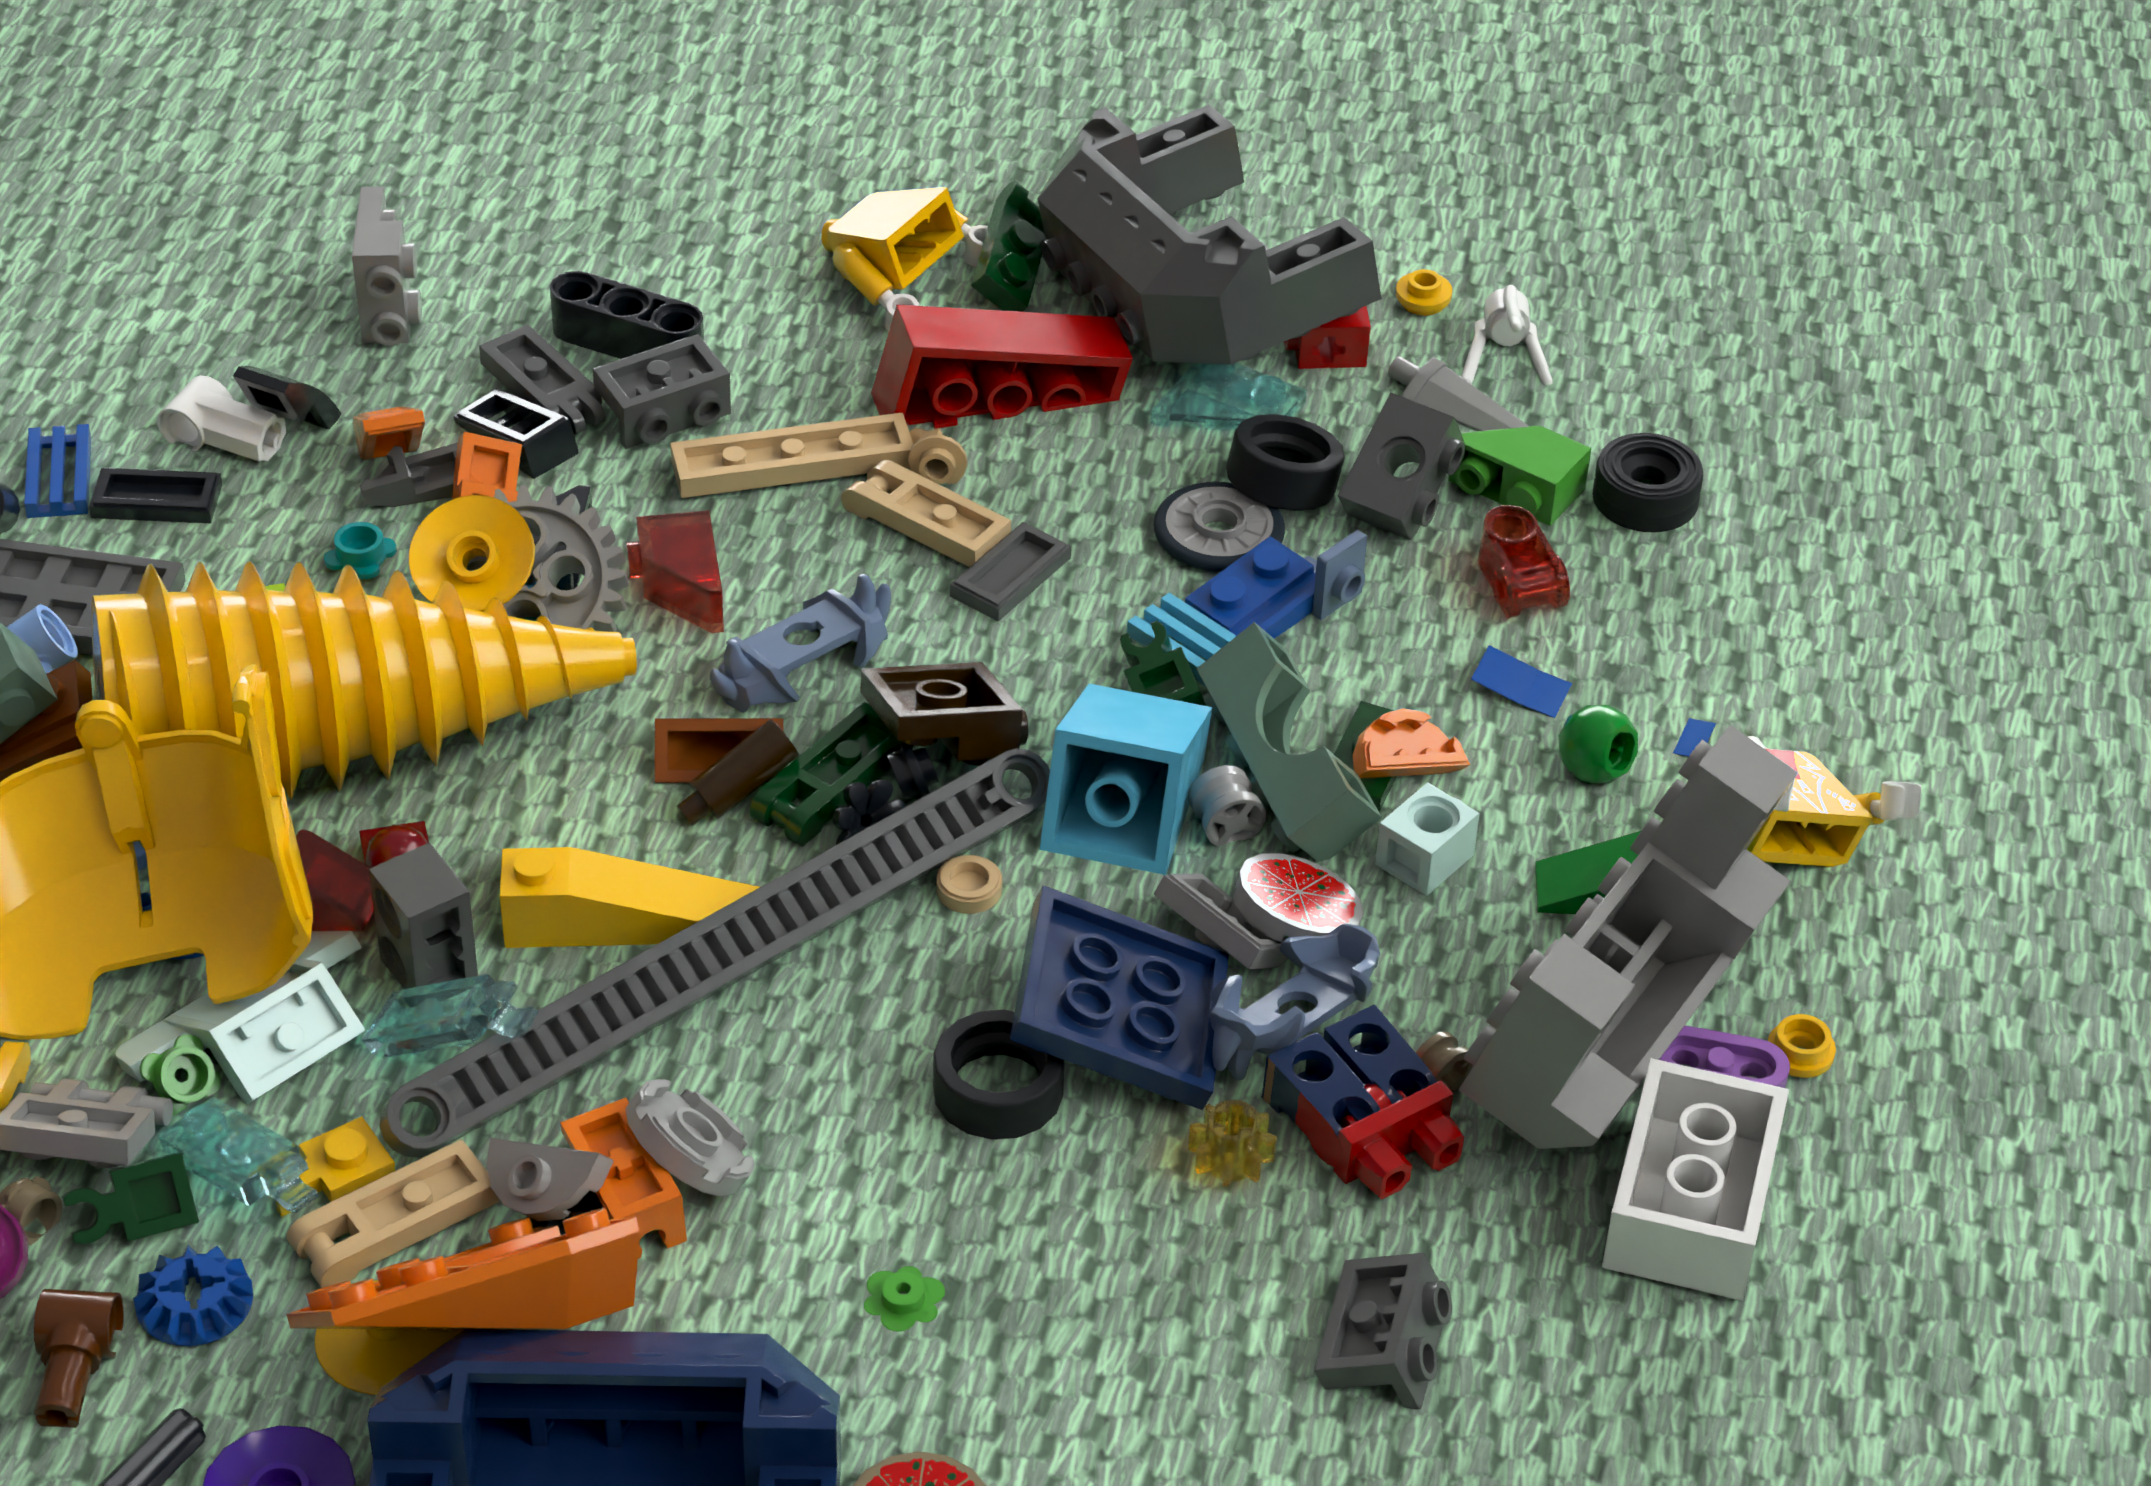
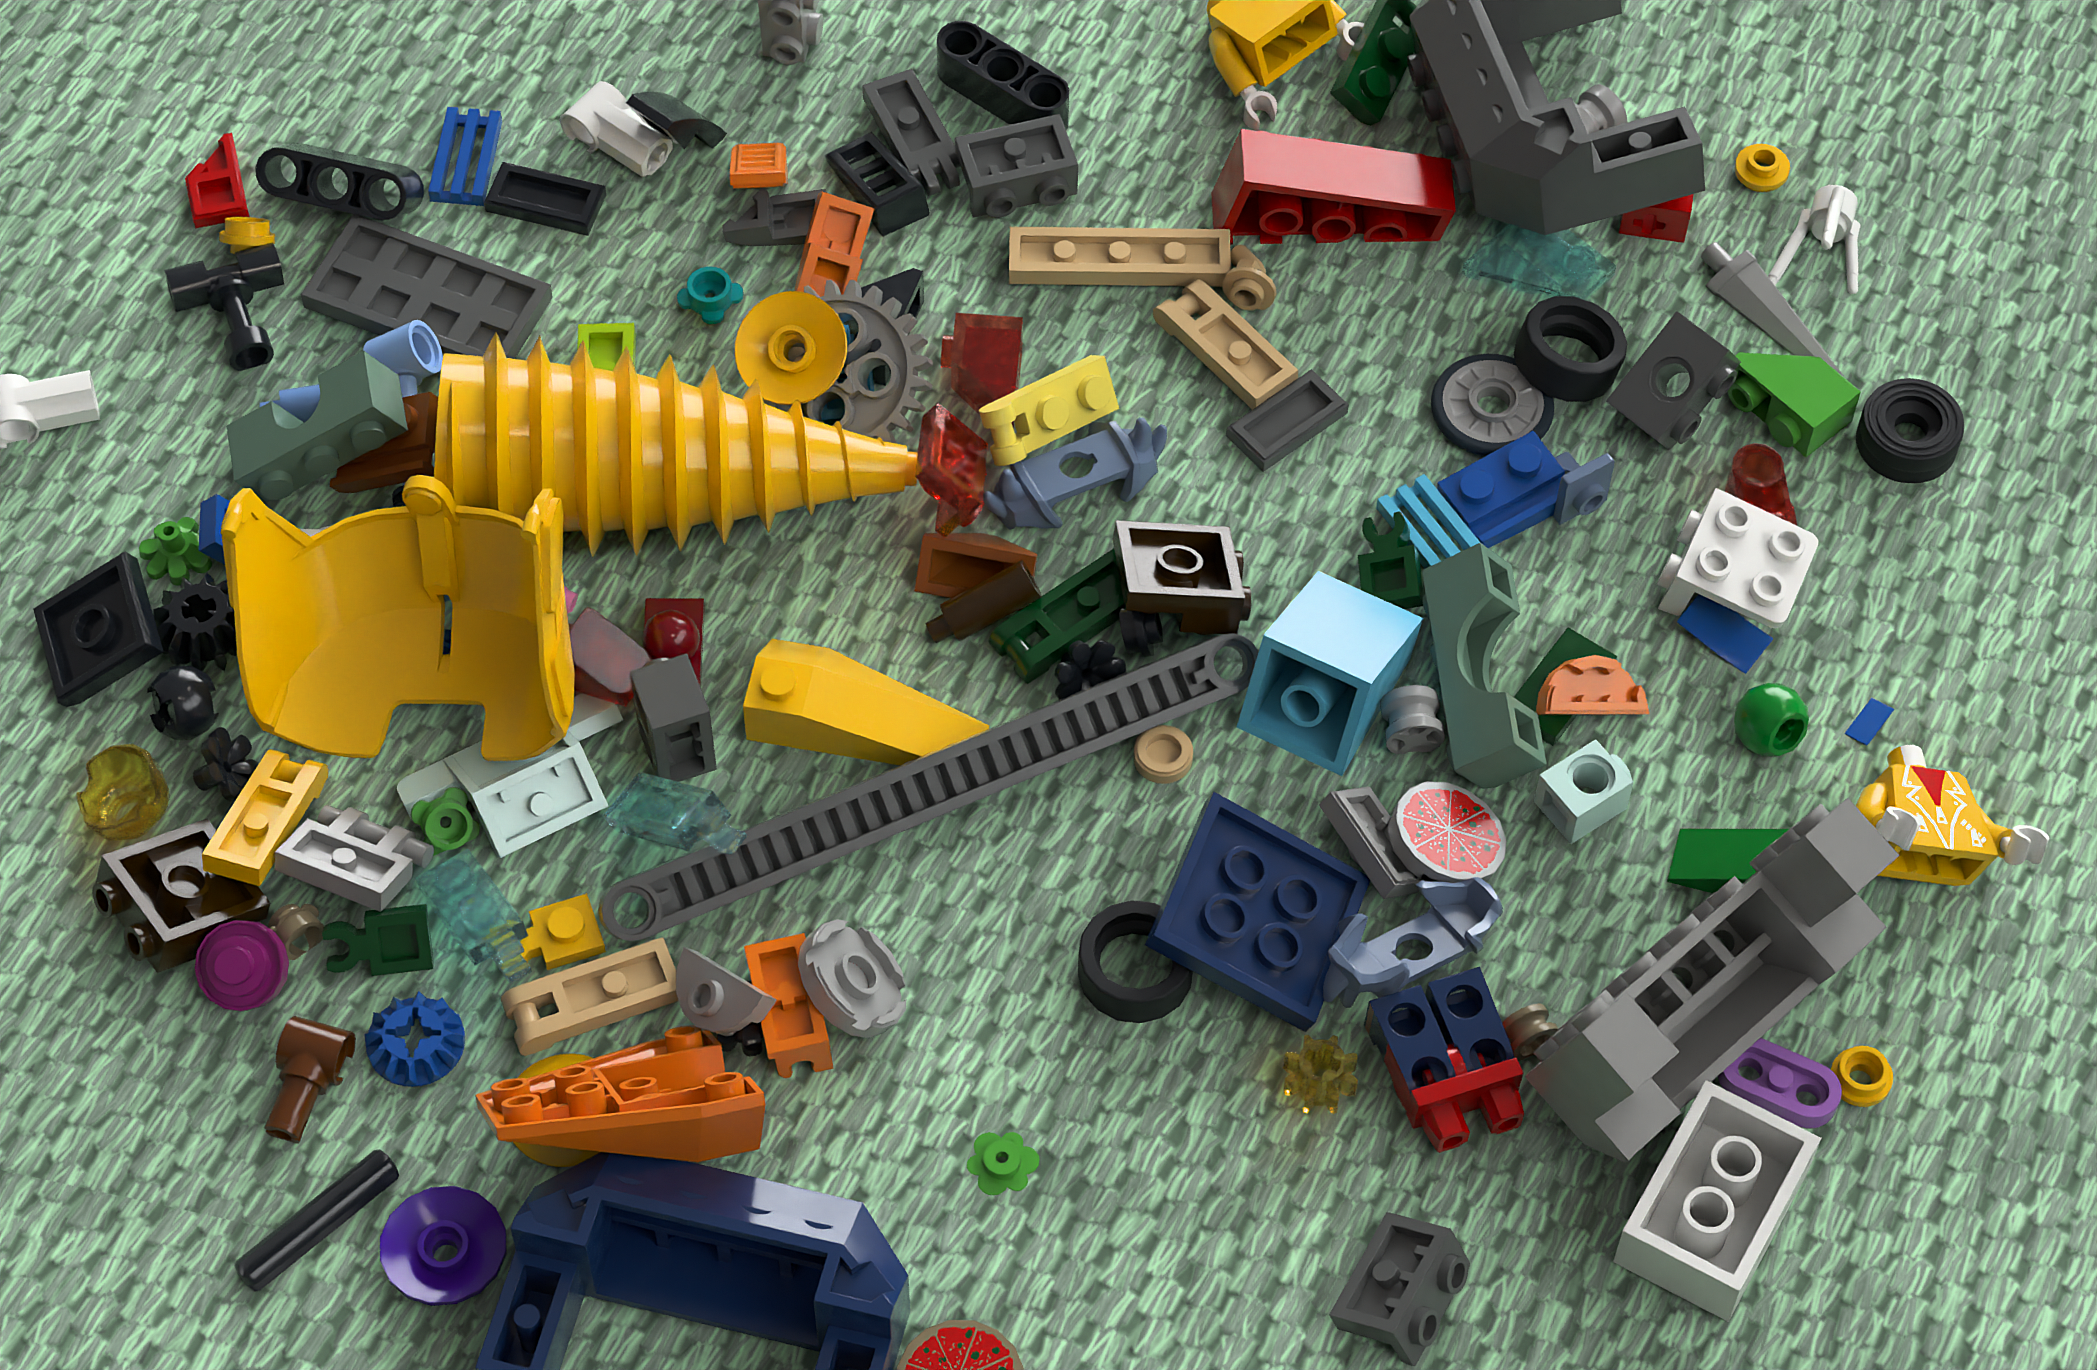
camera: 15 degrees right, 15 degrees up
none -> clear red bracket [915,402,988,538]
none -> light yellow plate [979,355,1119,466]
none -> white bracket [1657,488,1818,628]

